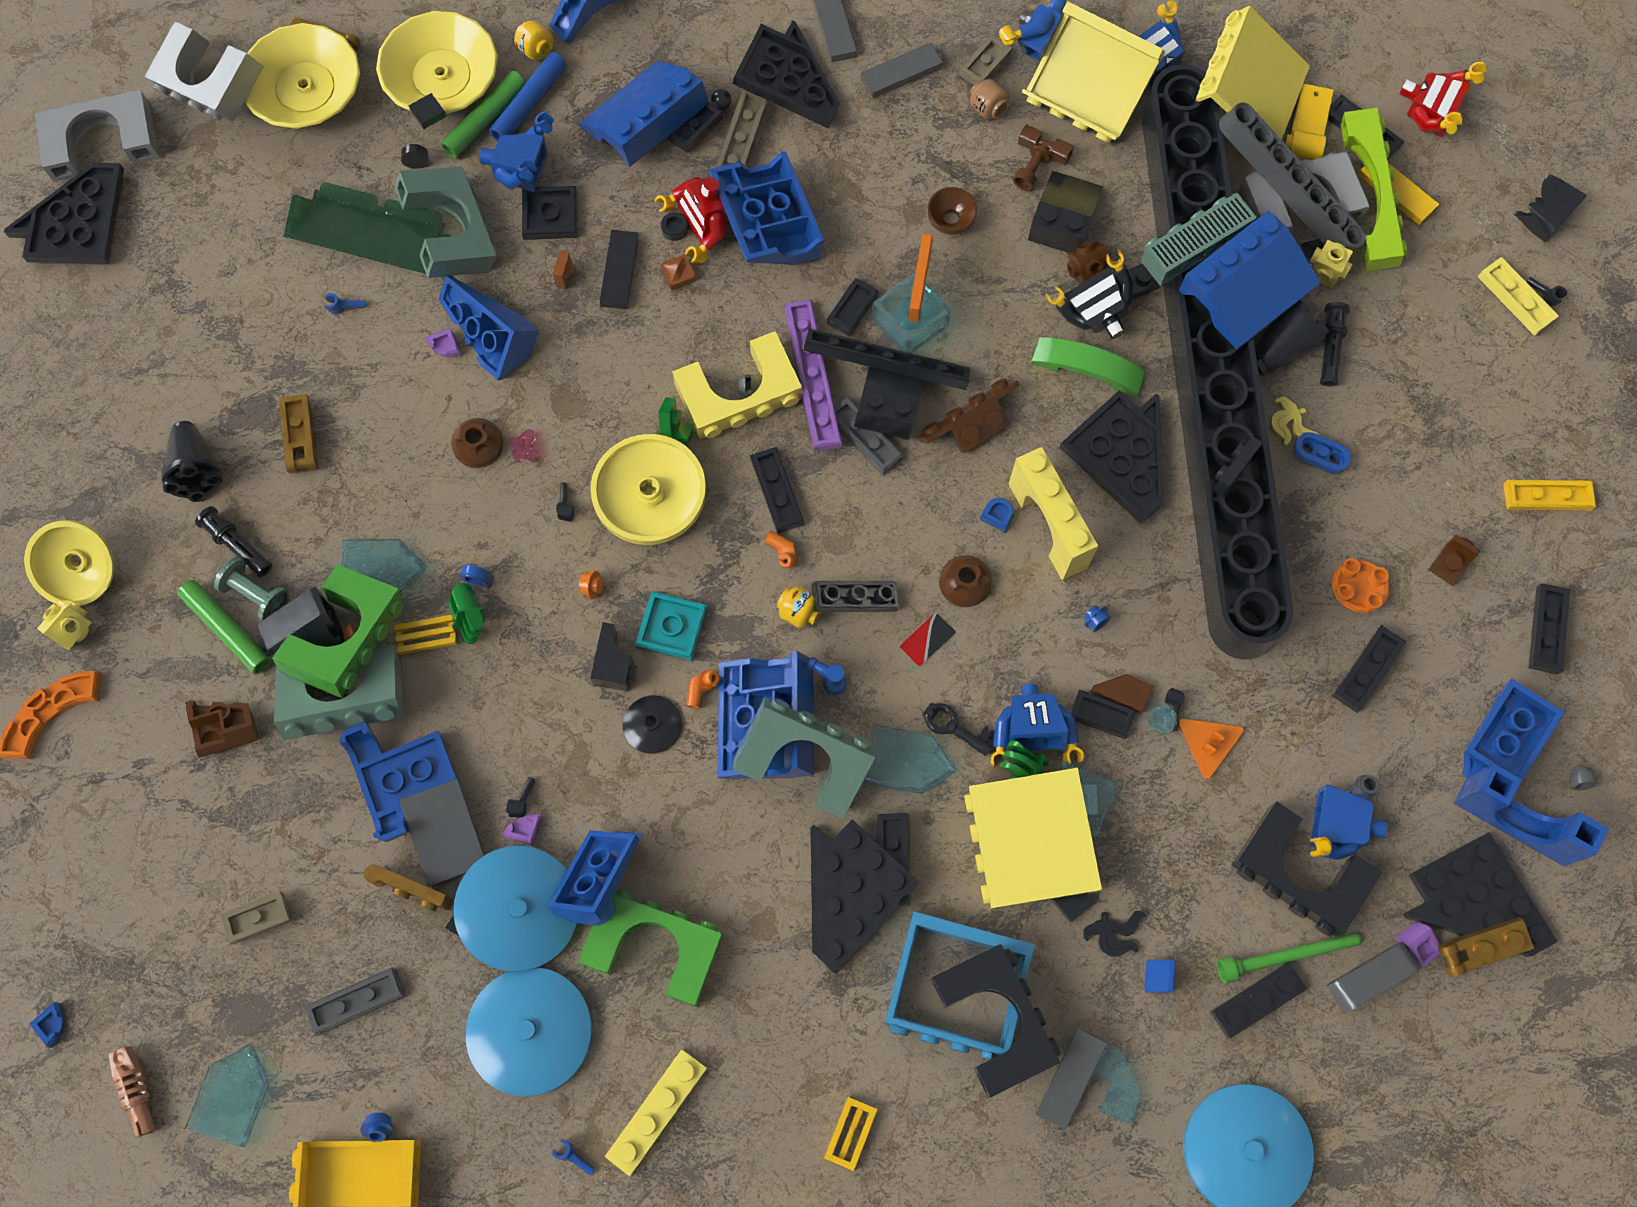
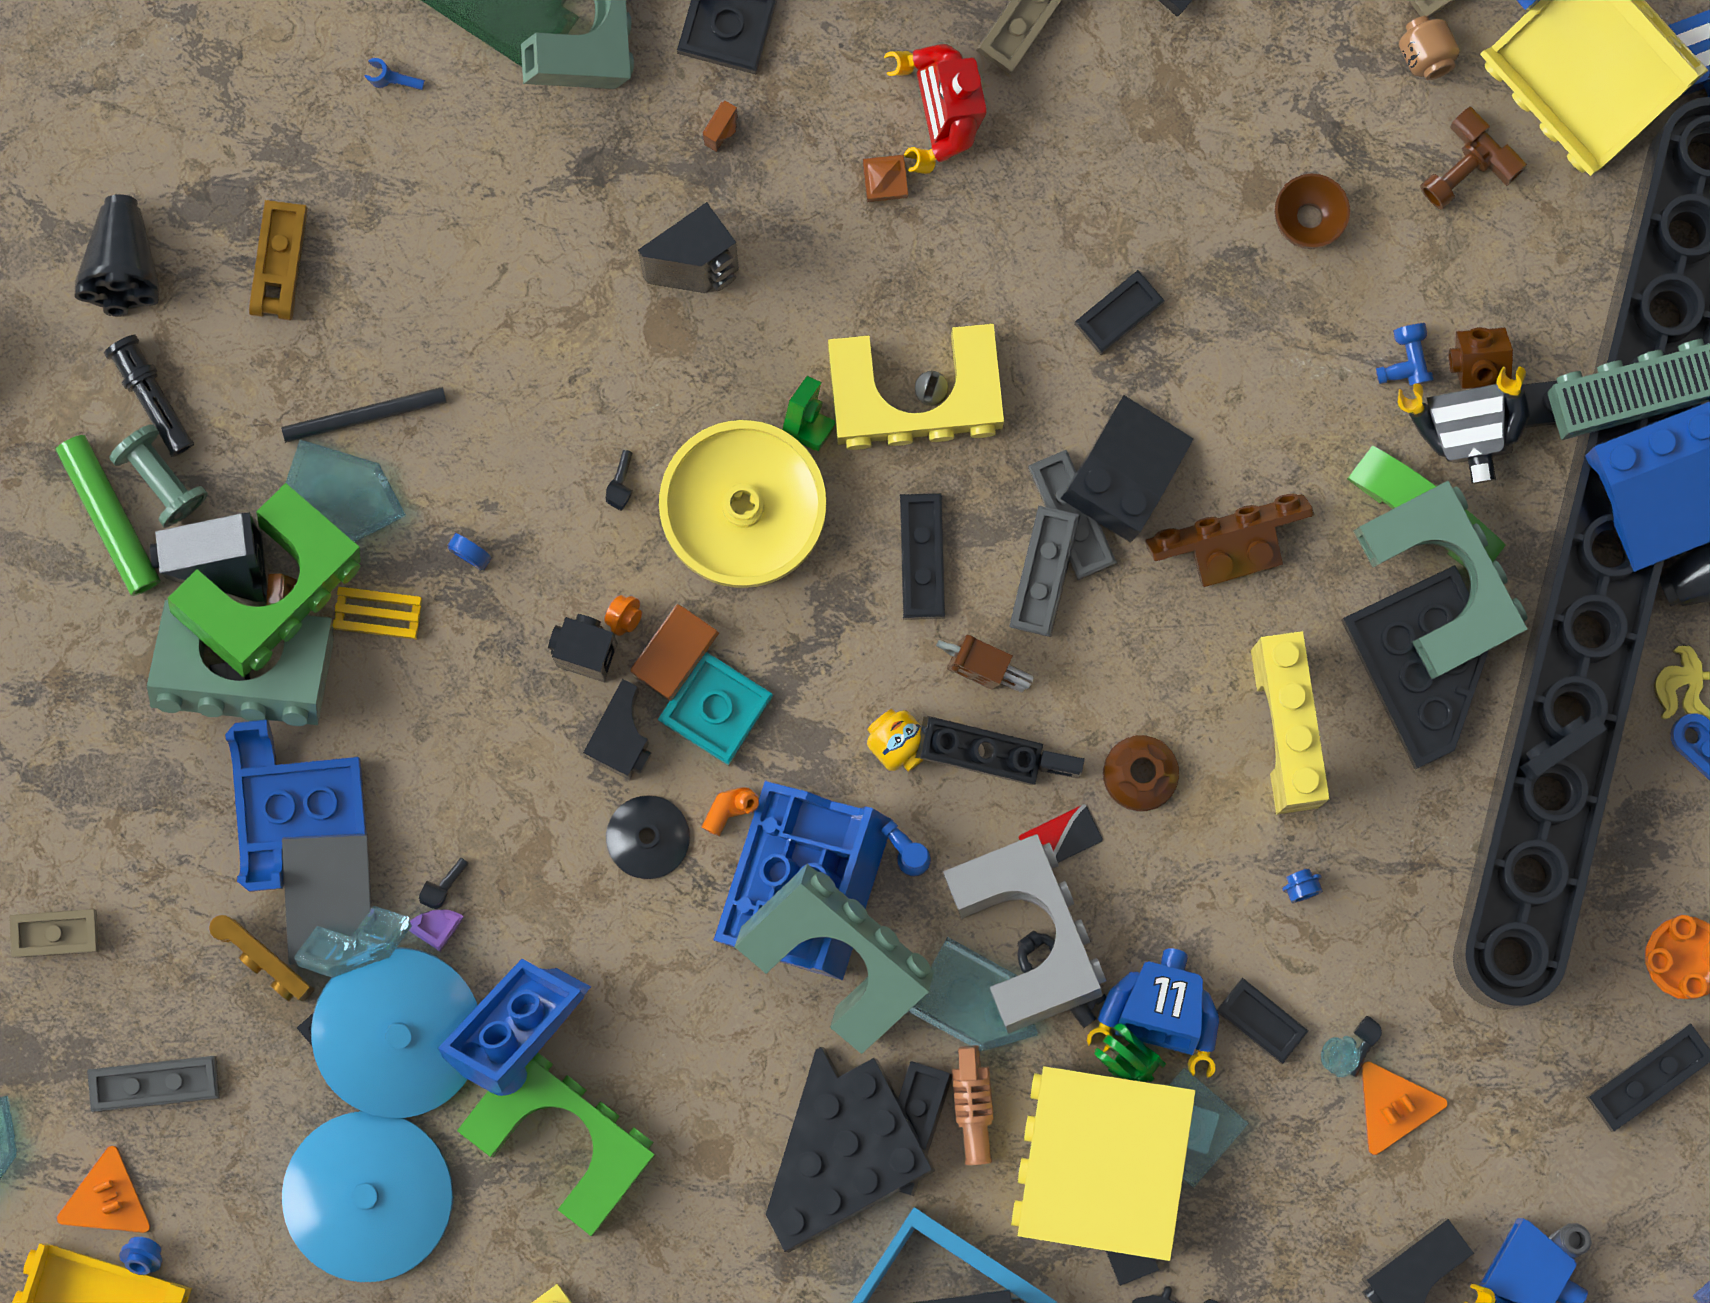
camera: 15 degrees right, 10 degrees up
reddish brown slope [185,700,259,758] -> none
medium lavender tile [425,328,461,357] -> none
blue wedge [439,275,539,380] -> none
green arm [448,583,486,644] -> none
reddish brown piece [451,418,504,468] -> none
clear pink piece [509,429,540,462] -> none
black tile [600,230,639,309] -> none
black tile [661,212,688,241] -> none
blue piece [709,151,824,265] -> none
orange arm [765,531,798,569] -> none
medium lavender tile [784,299,842,452] -> none
black tile [803,329,970,390] -> none
clear light blue brick [872,271,951,353] -> none
orange tile [908,233,933,323] -> none
blue tile [980,498,1014,532] -> none
black slope [1028,171,1103,252] -> none
reddish brown tile [1090,674,1153,714] -> none
none -> orange piece [57,1146,151,1233]
none -> black bar [281,387,447,443]
none -> clear light blue tile [294,906,412,978]
none -> black brick [548,614,618,683]
none -> dark orange slope [630,604,719,701]
none -> black slope [638,202,739,293]
none -> reddish brown piece [936,635,1033,692]
none -> light grey arch [943,834,1106,1034]
none -> nougat hinge [952,1045,994,1165]
none -> dark grey tile [1009,505,1080,637]
none -> black tile [1039,750,1085,778]
none -> sand green arch [1353,481,1528,679]
none -> blue piece [1376,323,1434,386]

